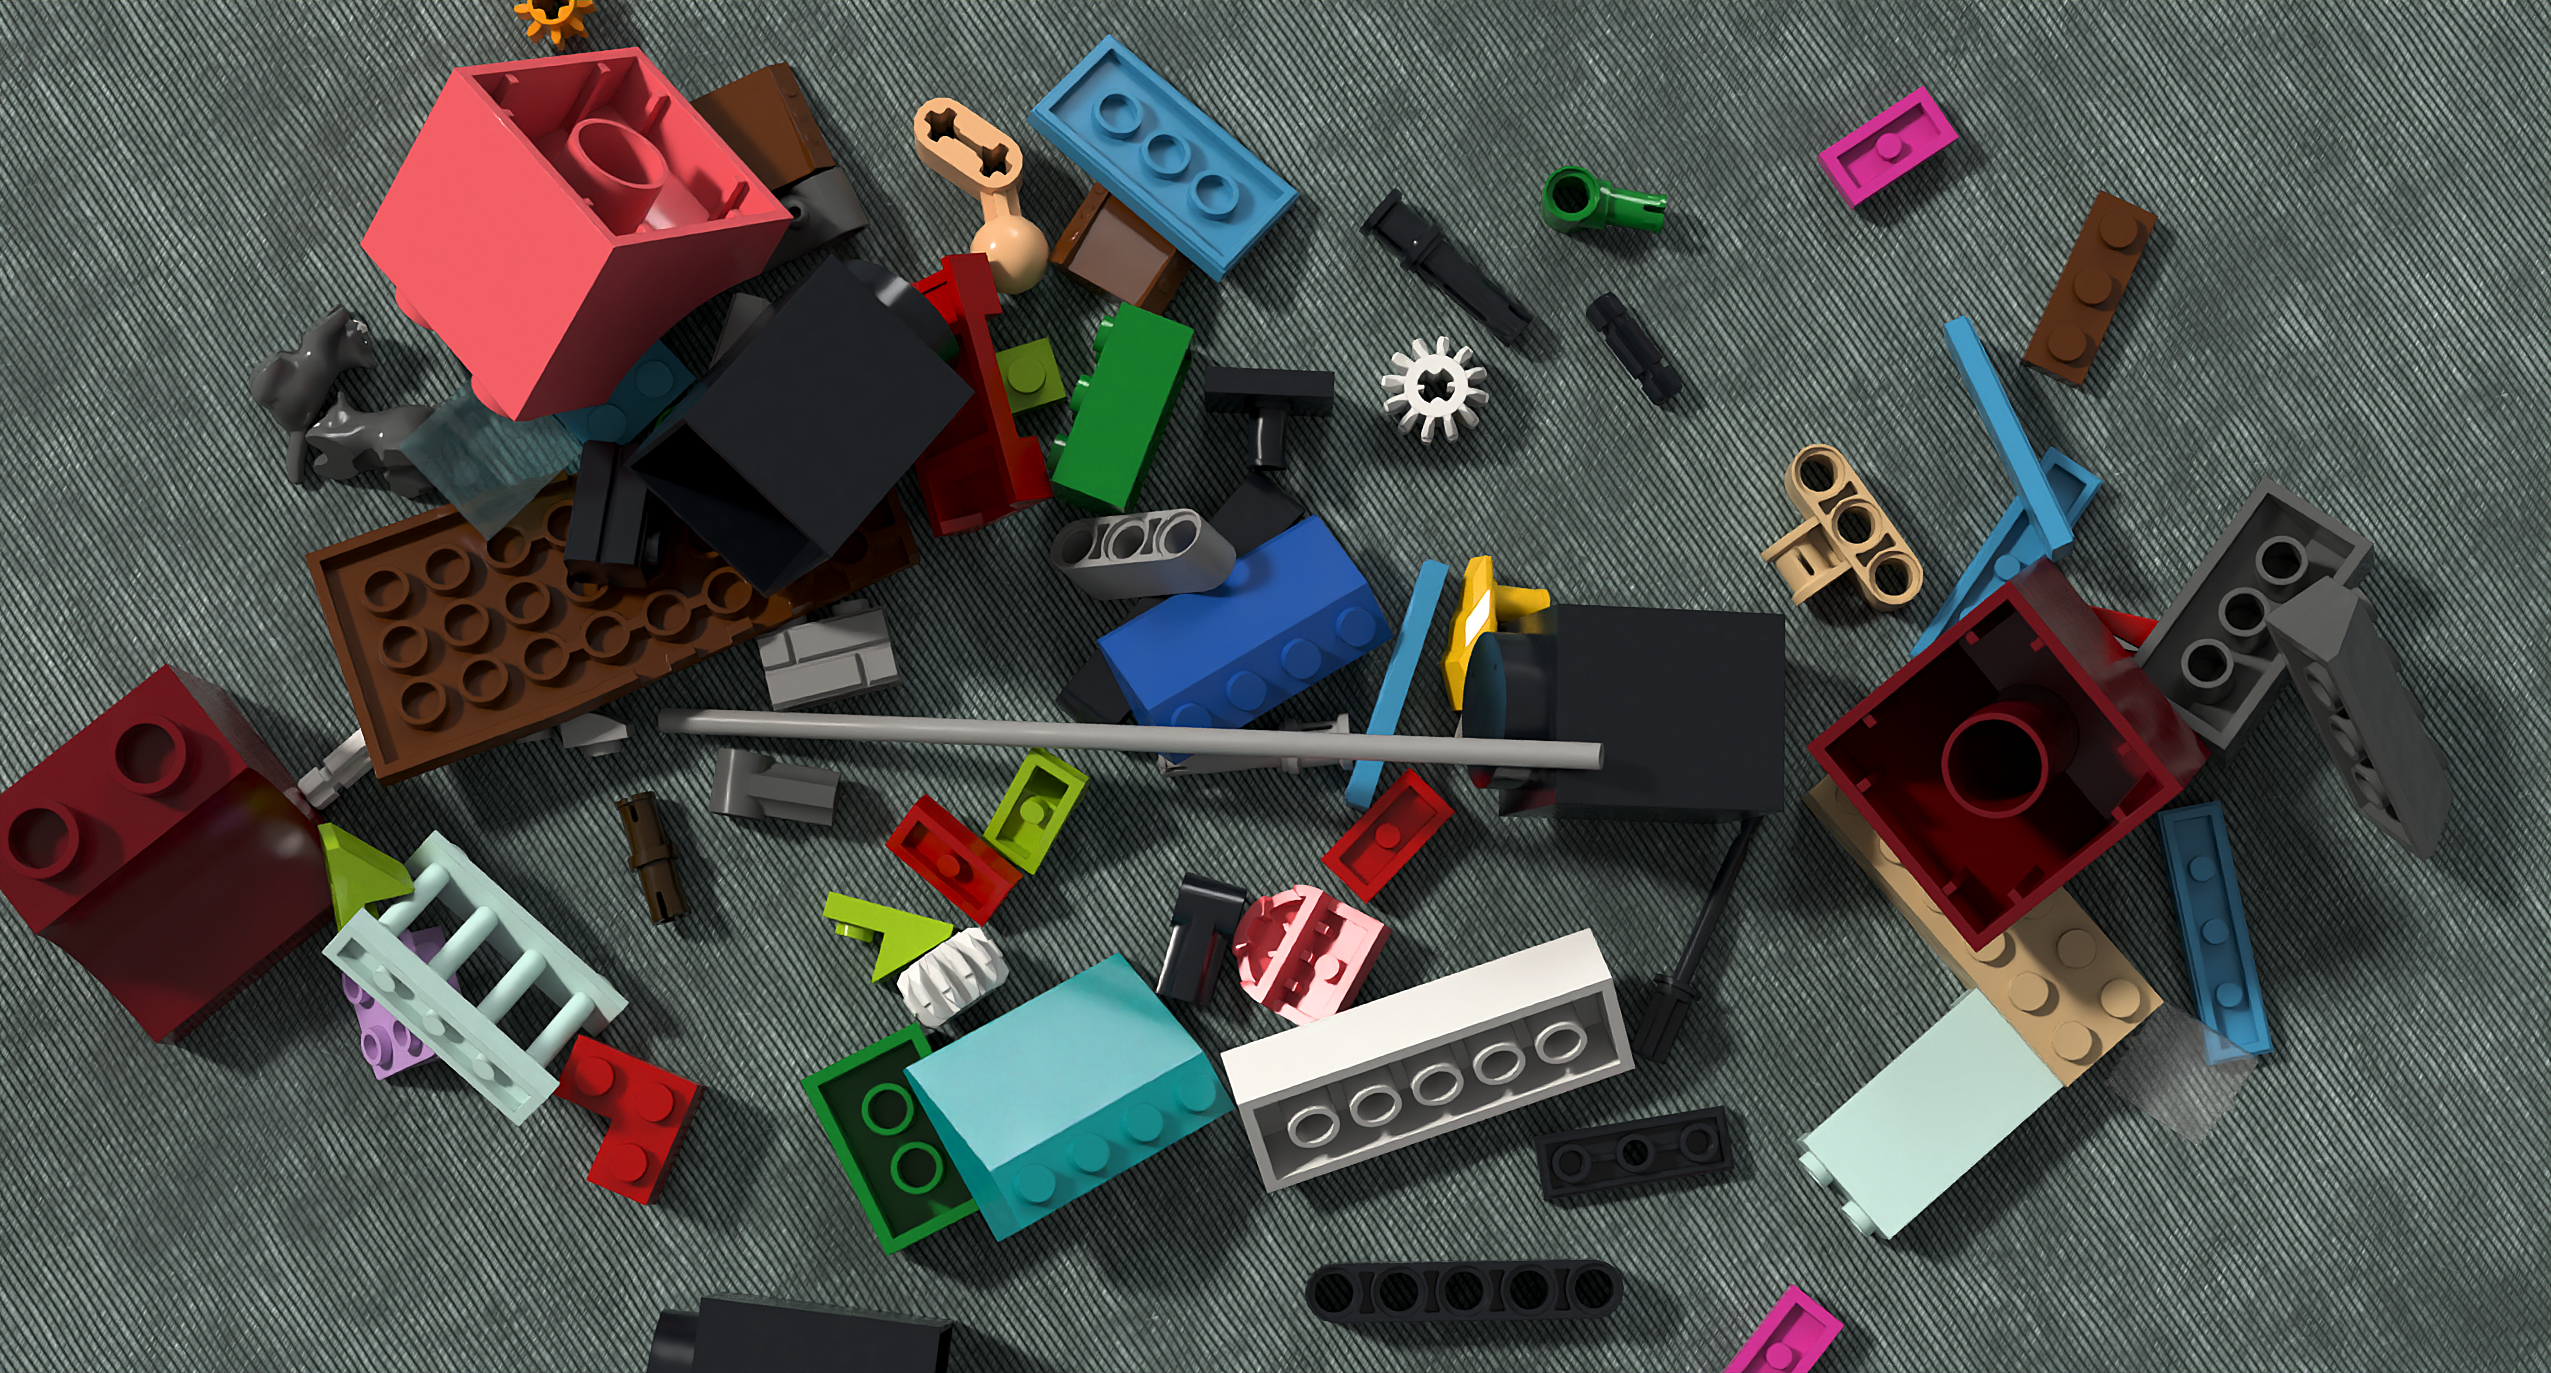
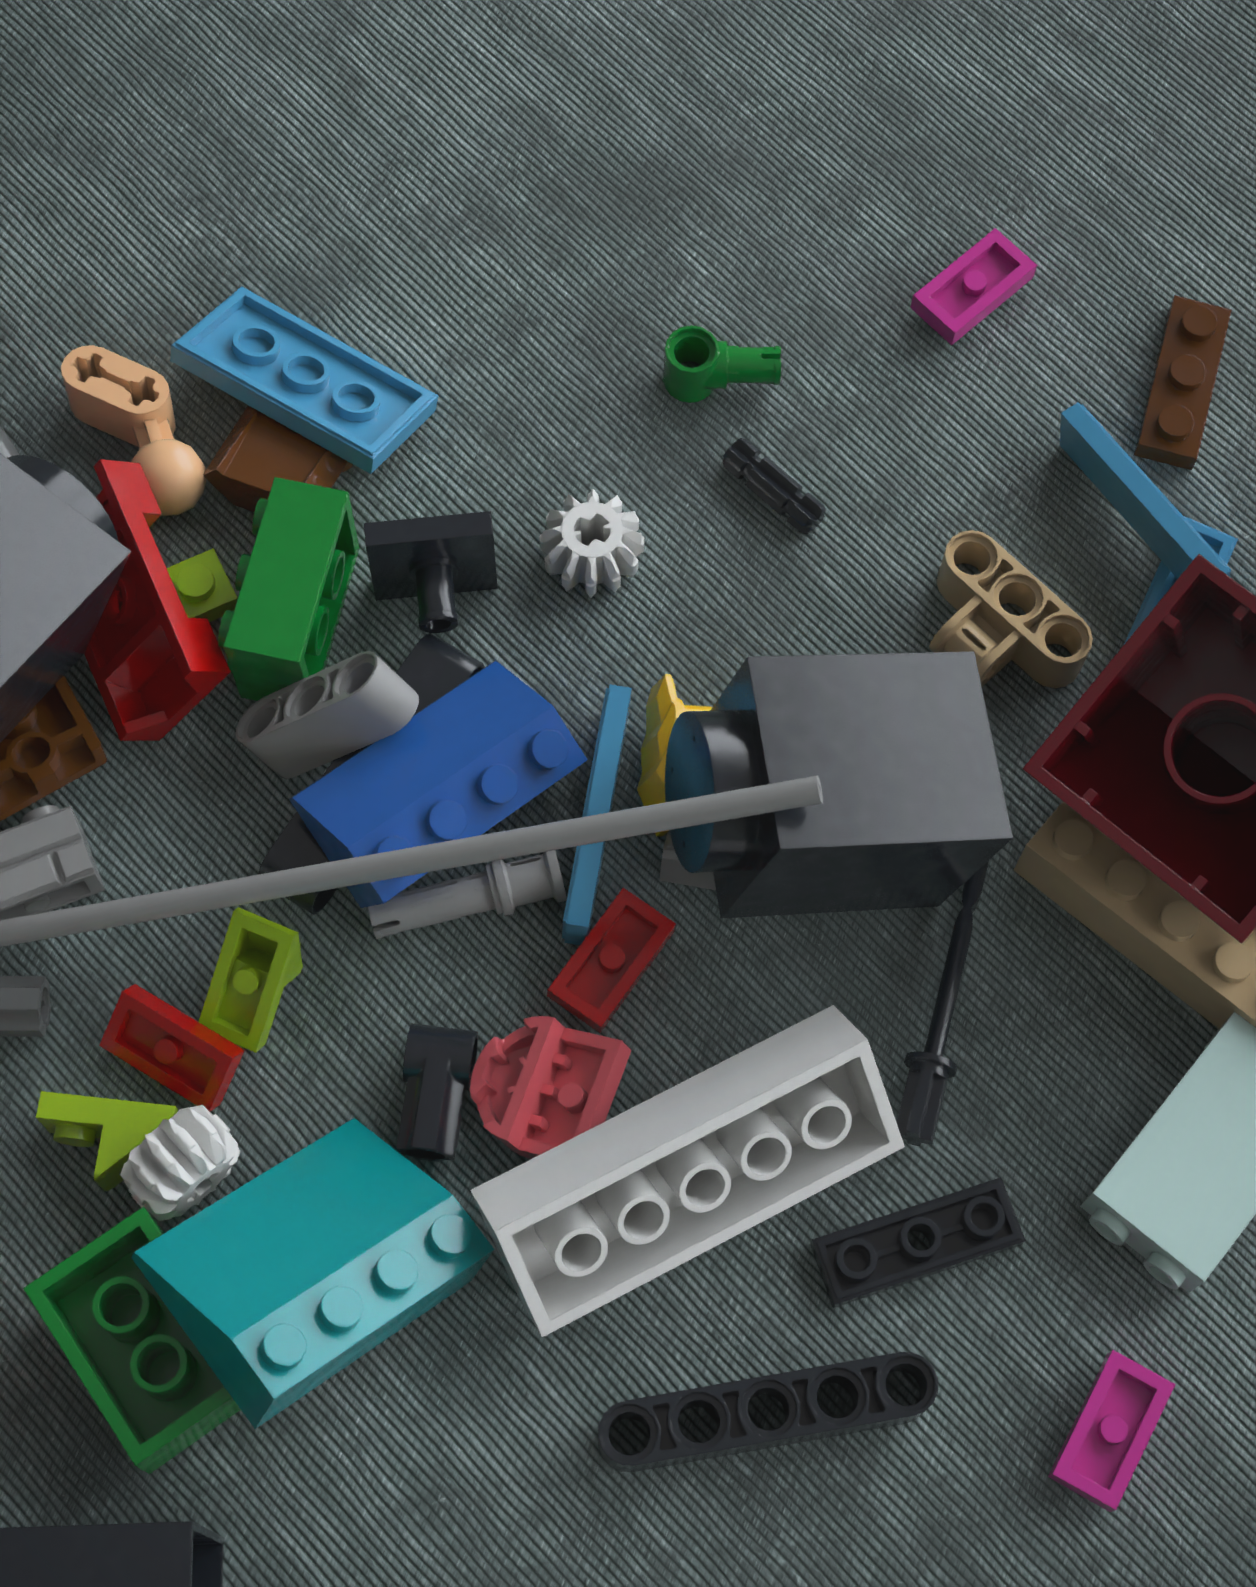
camera: 10 degrees left, 15 degrees down
black pin [1359,188,1534,349] -> none

